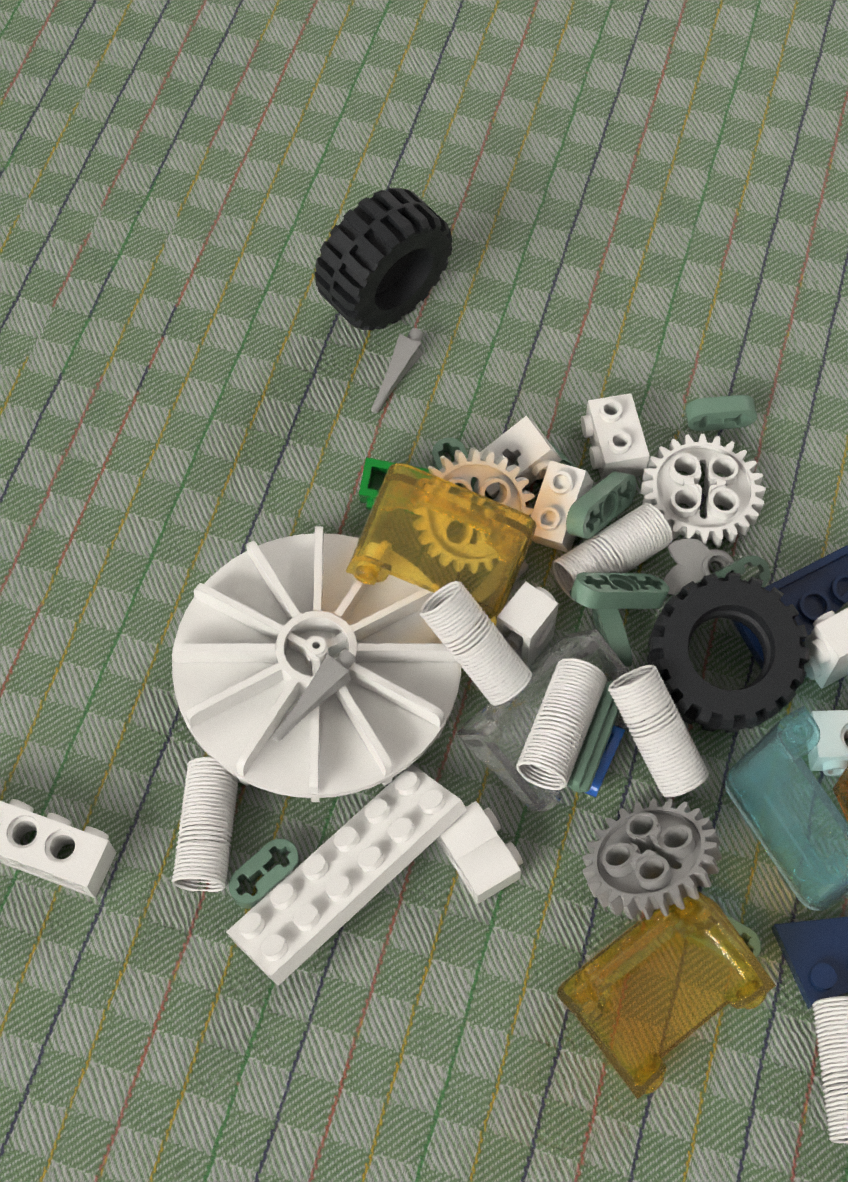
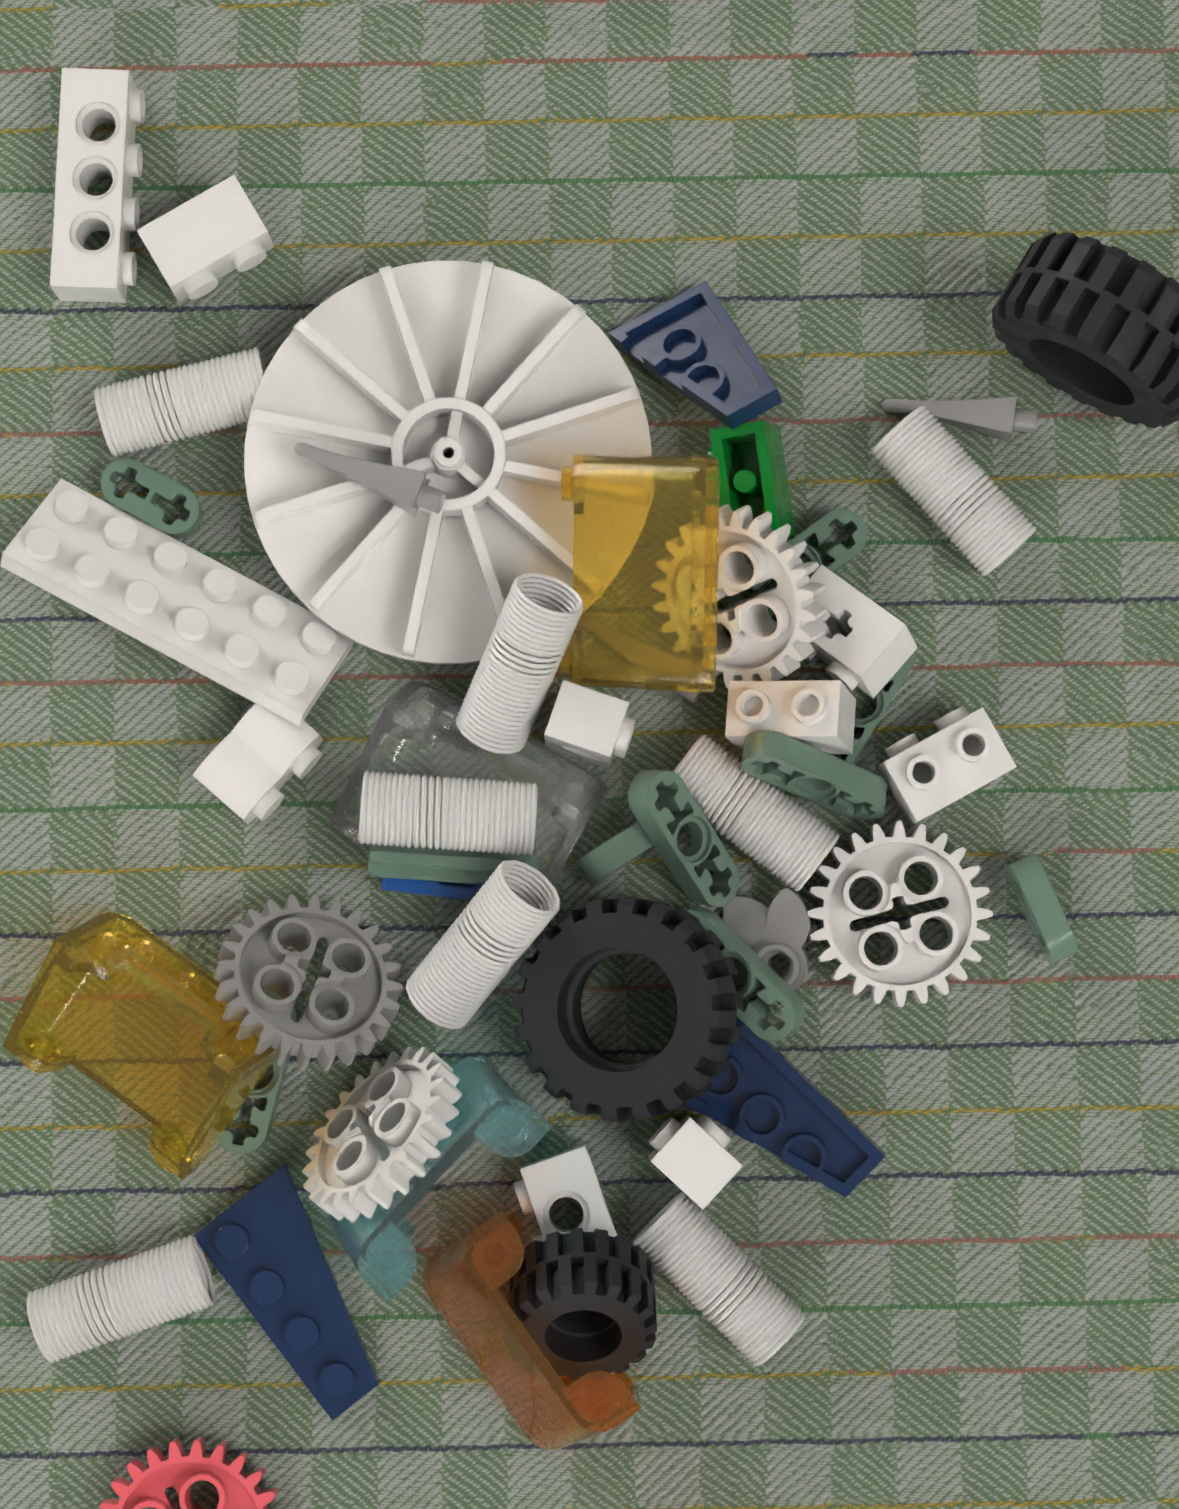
camera: 70 degrees right, 20 degrees up
none -> white brick [137,175,274,302]
none -> white gear [302,1047,462,1222]
none -> dark blue wing [608,280,782,430]
none -> white piece [872,406,1036,576]

